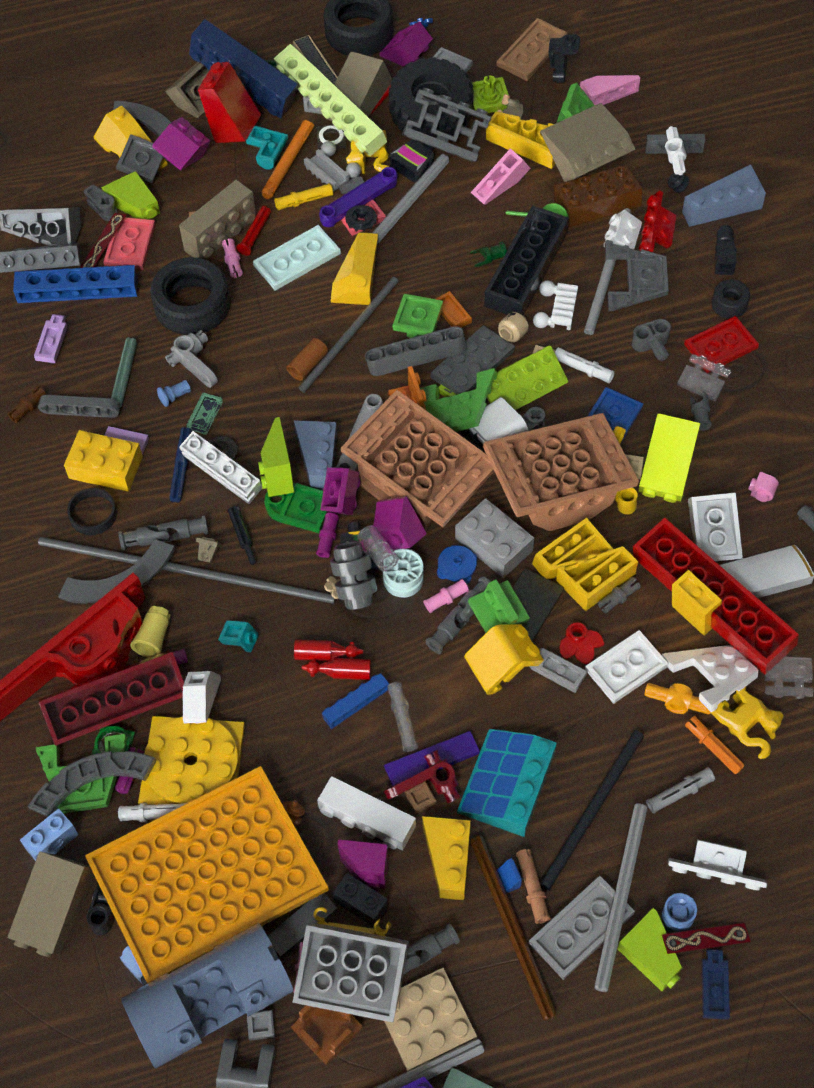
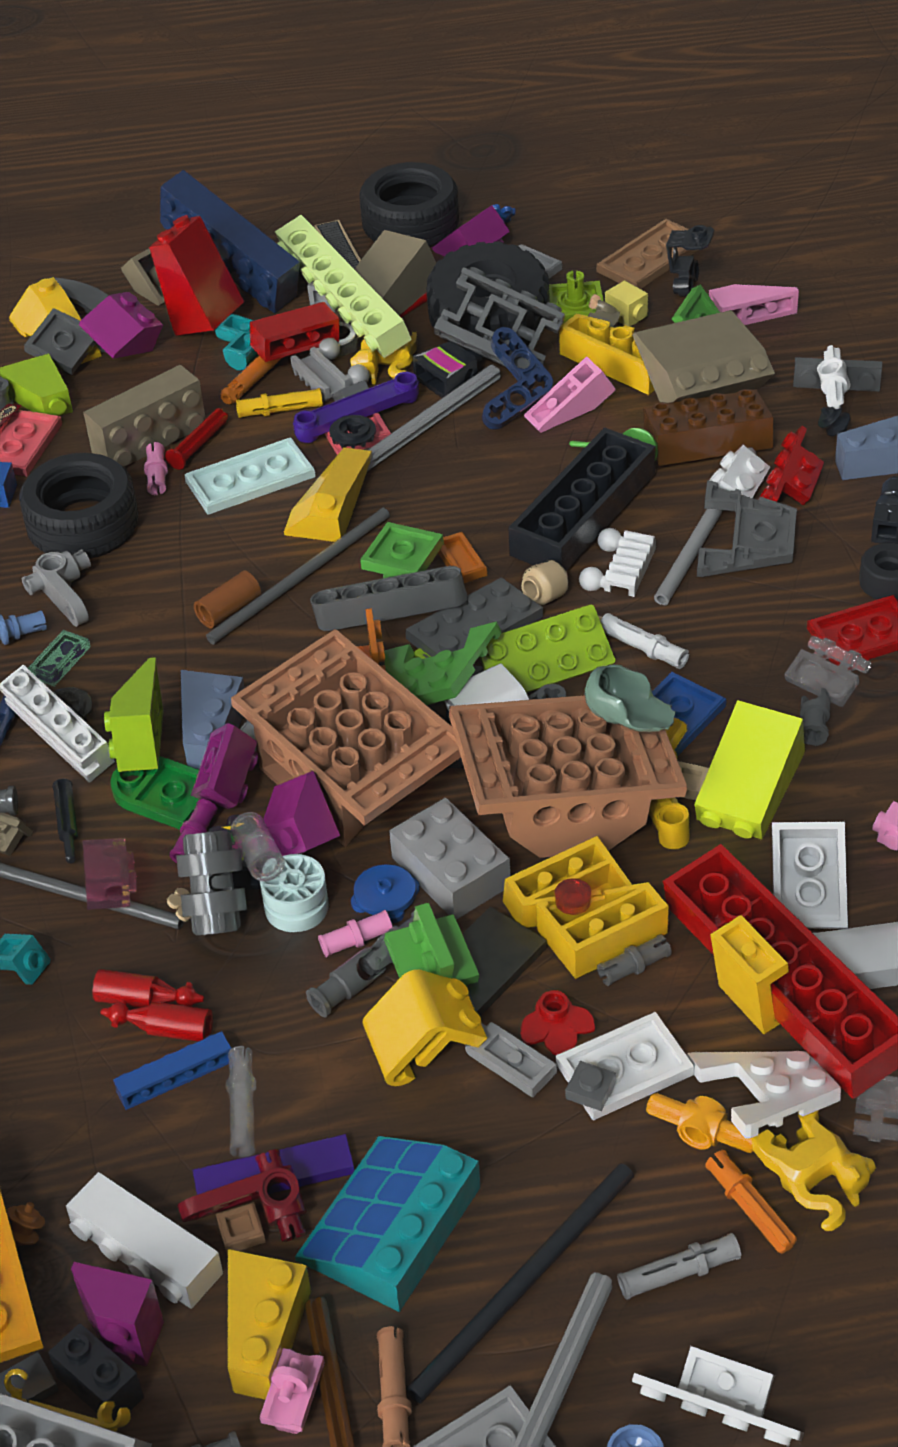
camera: 10 degrees right, 15 degrees down
dark green piece [470,241,507,267] -> none
blue slope [497,858,522,893] -> none
dark grey beam [631,319,671,361] -> none
none -> clear pink brick [83,838,137,910]
none -> red brick [250,302,339,362]
none -> bright pink hips [260,1348,325,1434]
none -> dark blue beam [482,327,553,430]
none -> clear red tile [555,878,591,915]
none -> dark grey plate [565,1061,616,1111]
none -> sand green hair [584,664,676,732]
none -> light yellow brick [605,281,648,327]

